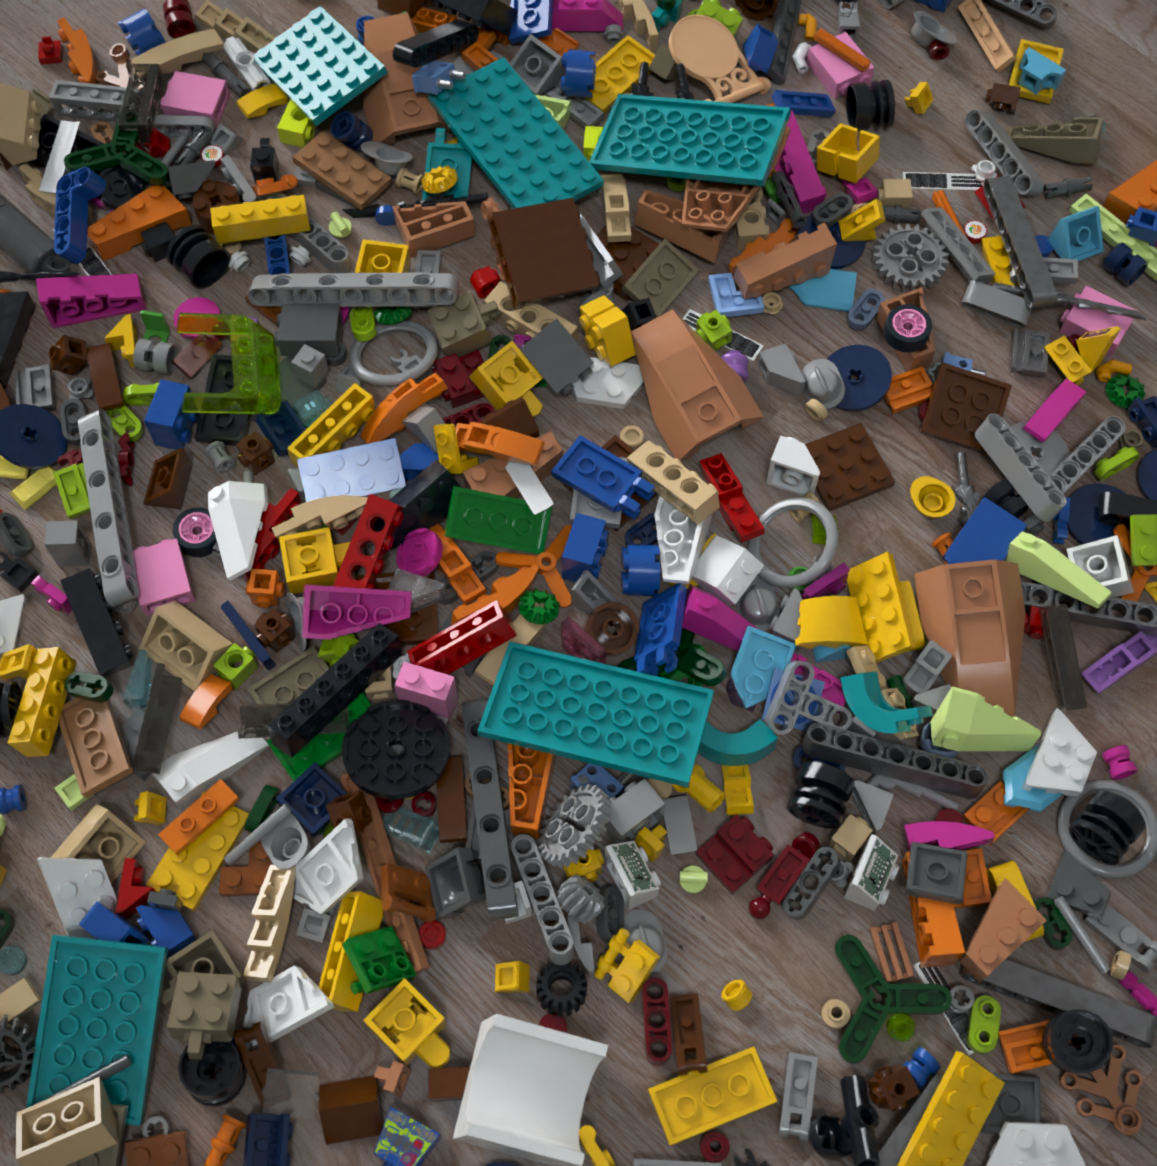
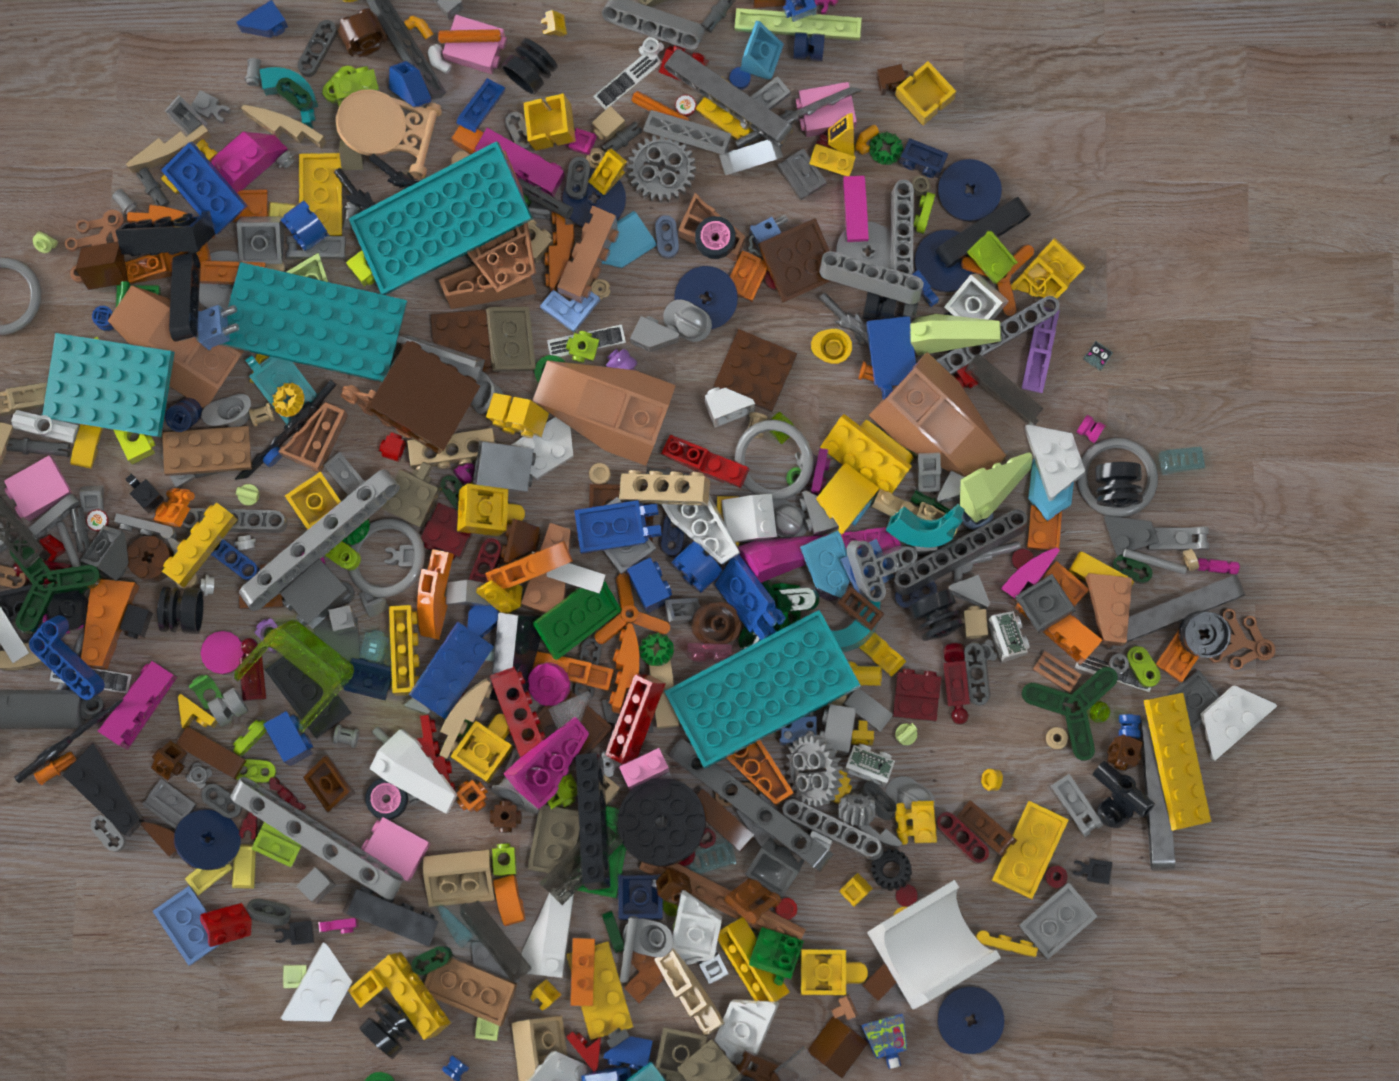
camera: 40 degrees left, 15 degrees up
dark blue tile [221,600,276,671] -> none
reddish brown brick [236,431,275,475] -> none
tan slope [600,174,631,242] -> none
black brick [621,298,657,331] -> none
tan tile [804,398,828,422] -> none
none -> reddish brown slope [835,587,884,631]

